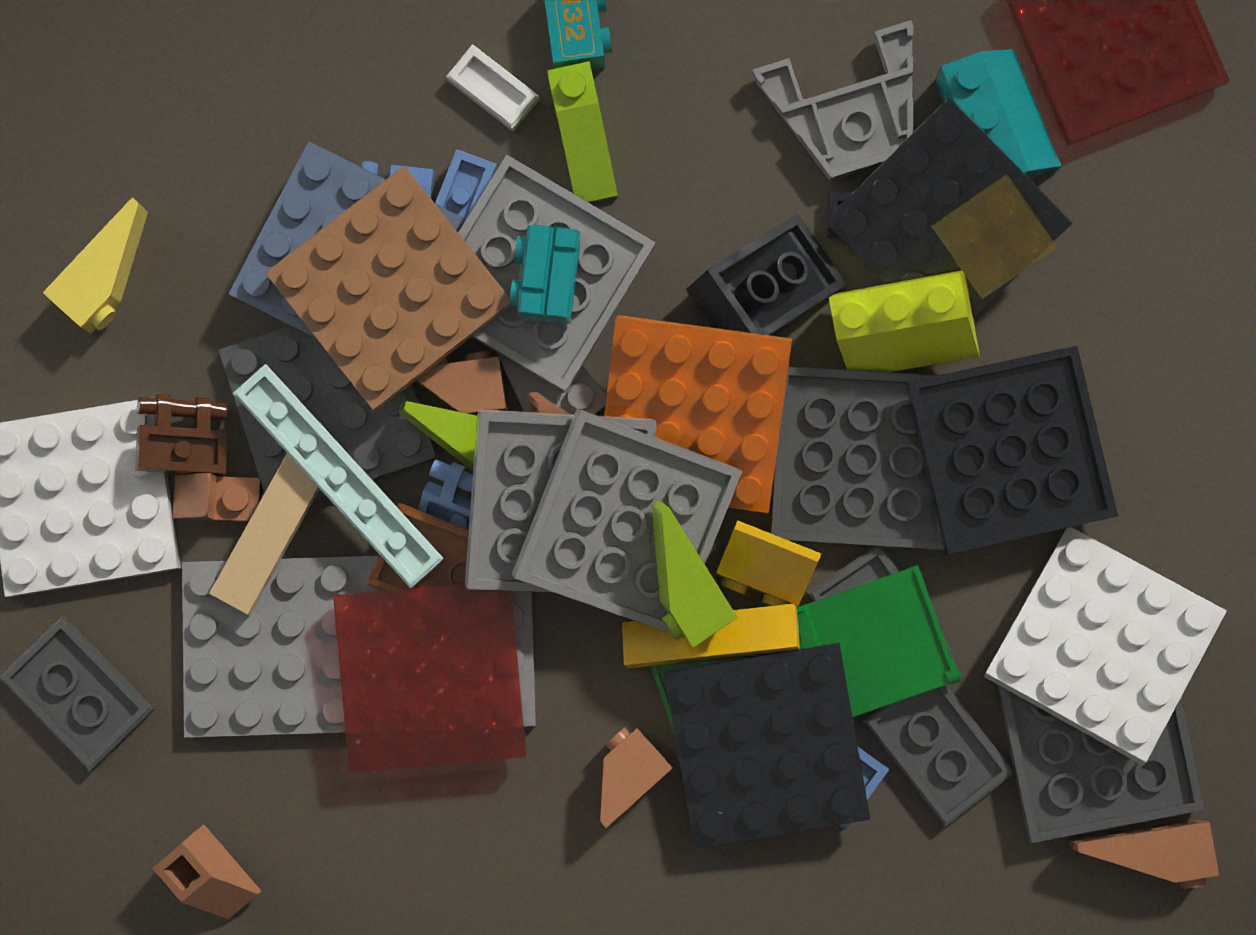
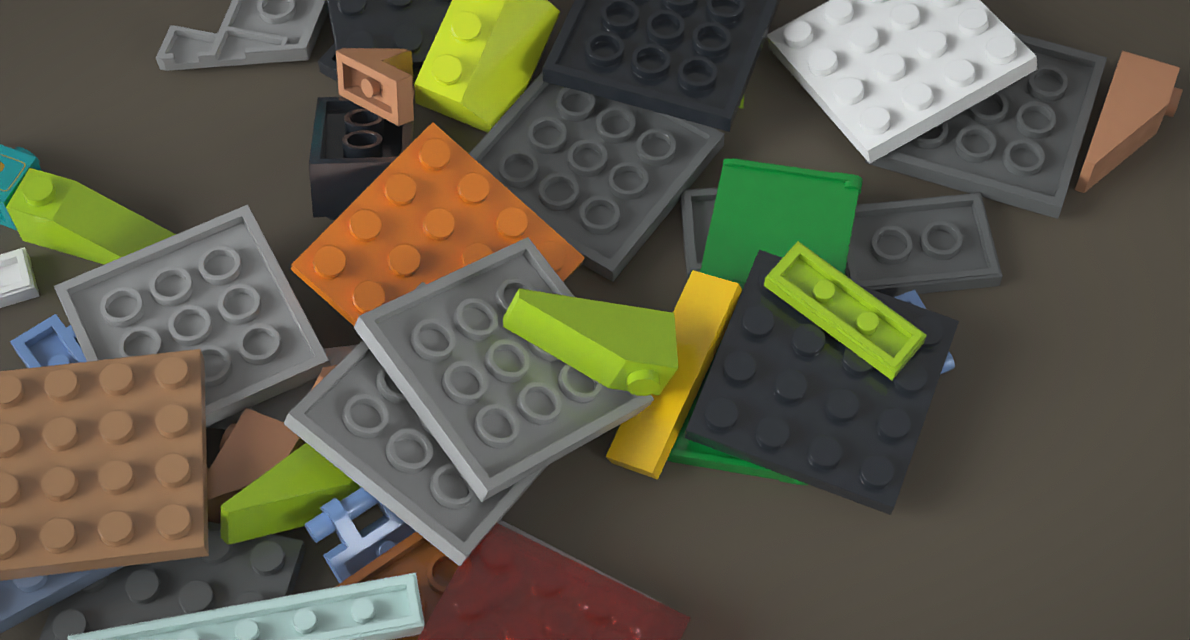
camera: 60 degrees left, 25 degrees down
teal brick [510,224,581,325] -> none
nougat slope [600,727,672,828] -> none
yellow slope [715,520,821,607] -> none
none -> nougat slope [336,48,415,126]
none -> lime tile [764,241,927,380]

